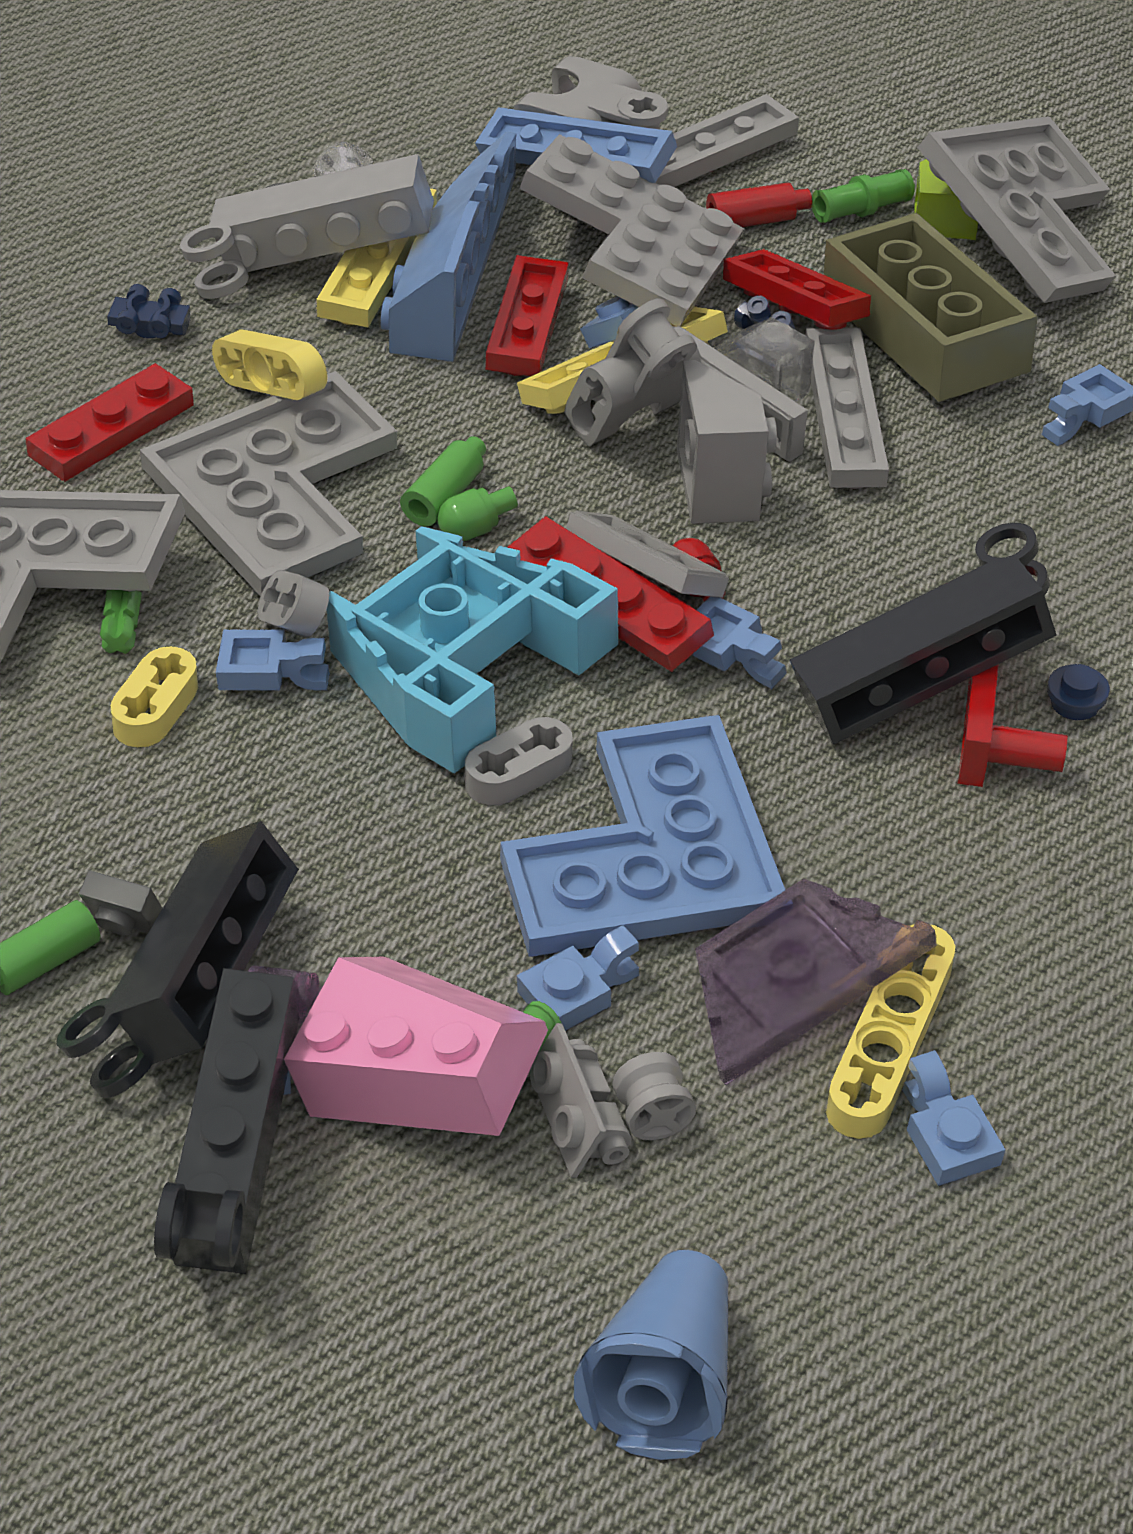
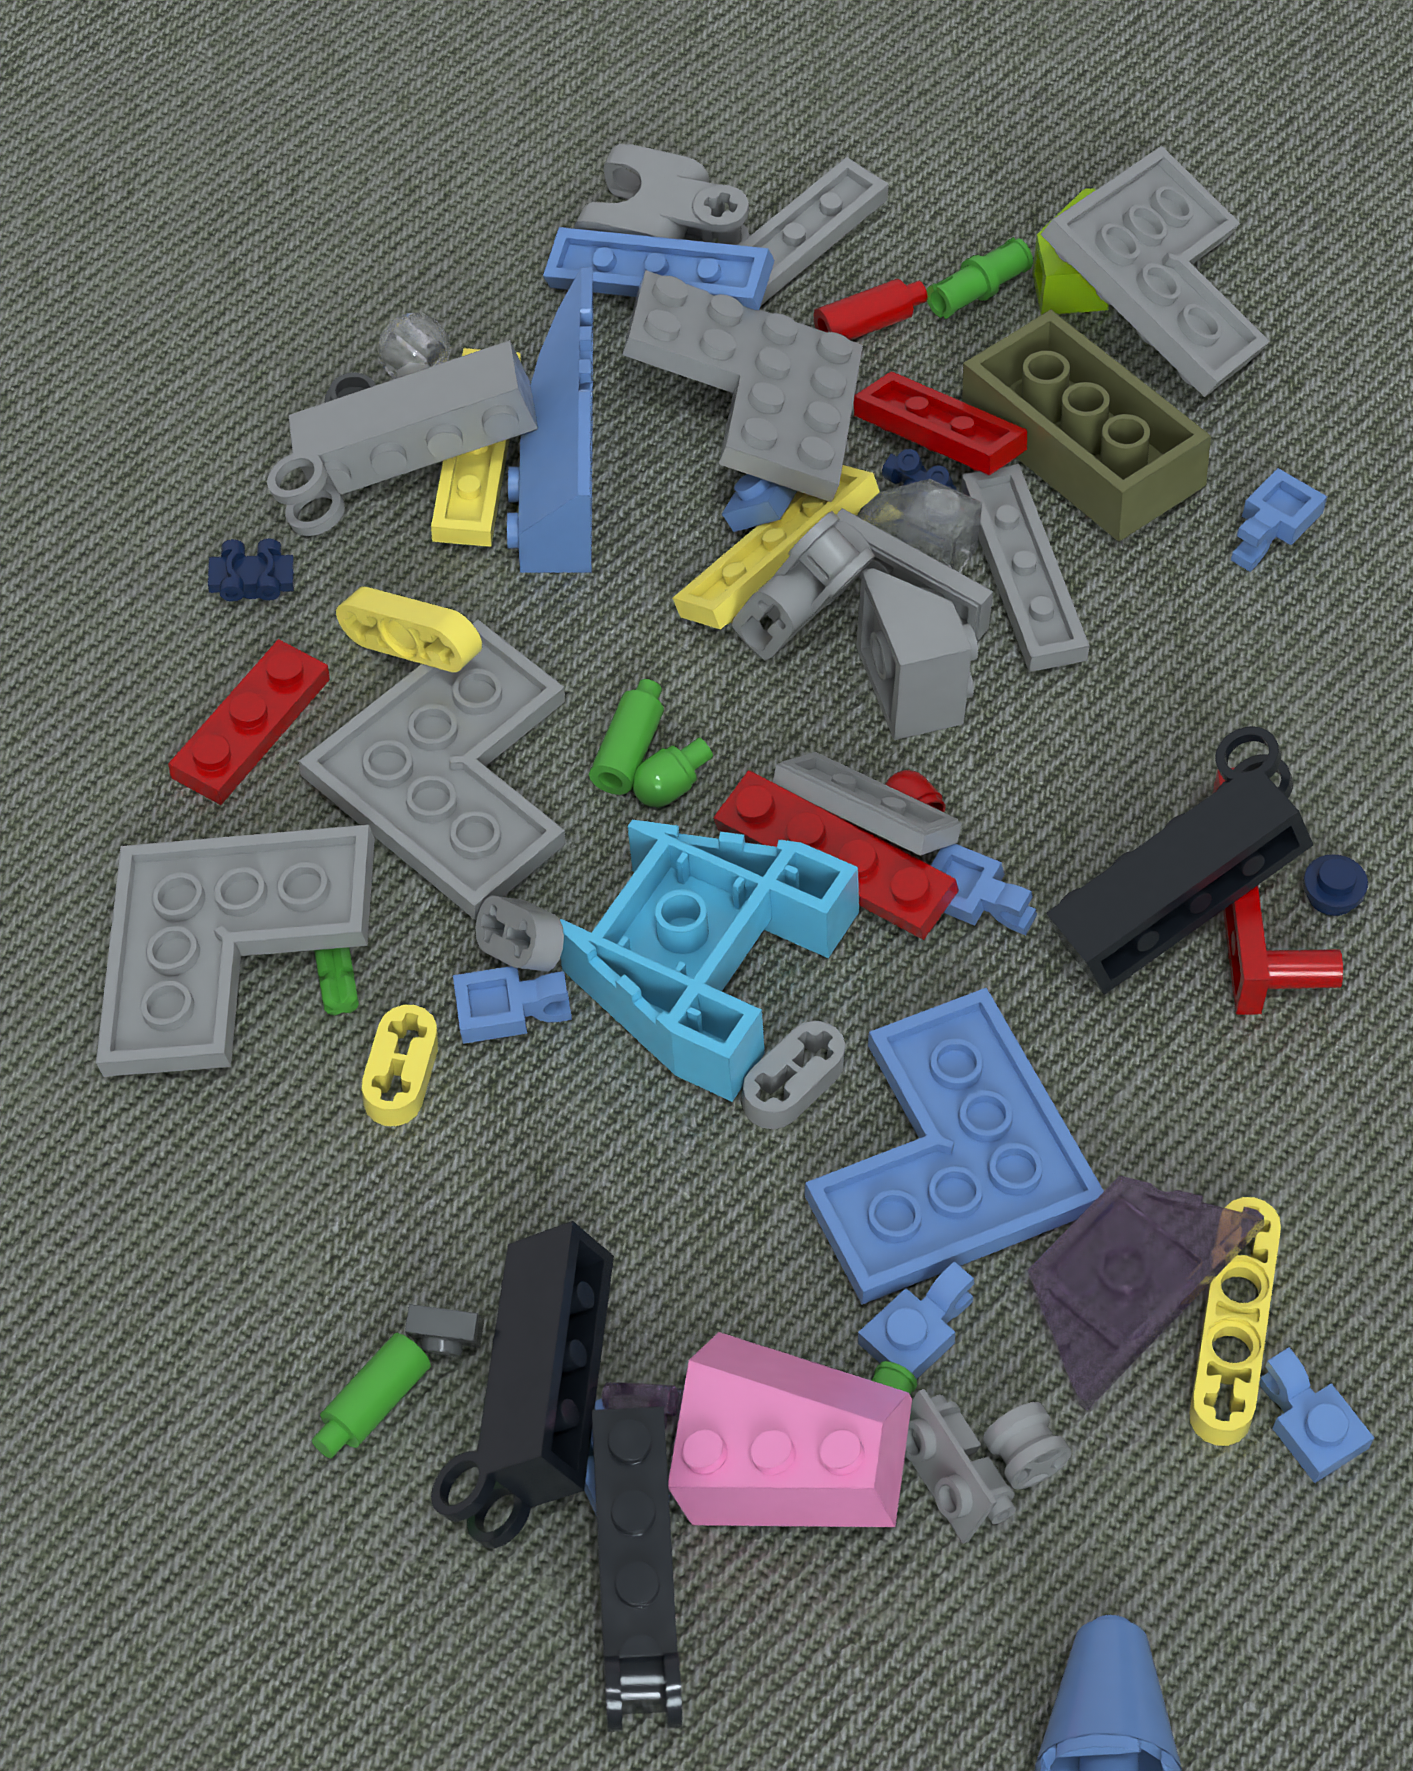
camera: 10 degrees left, 10 degrees up
red plate [485,255,569,376] -> none

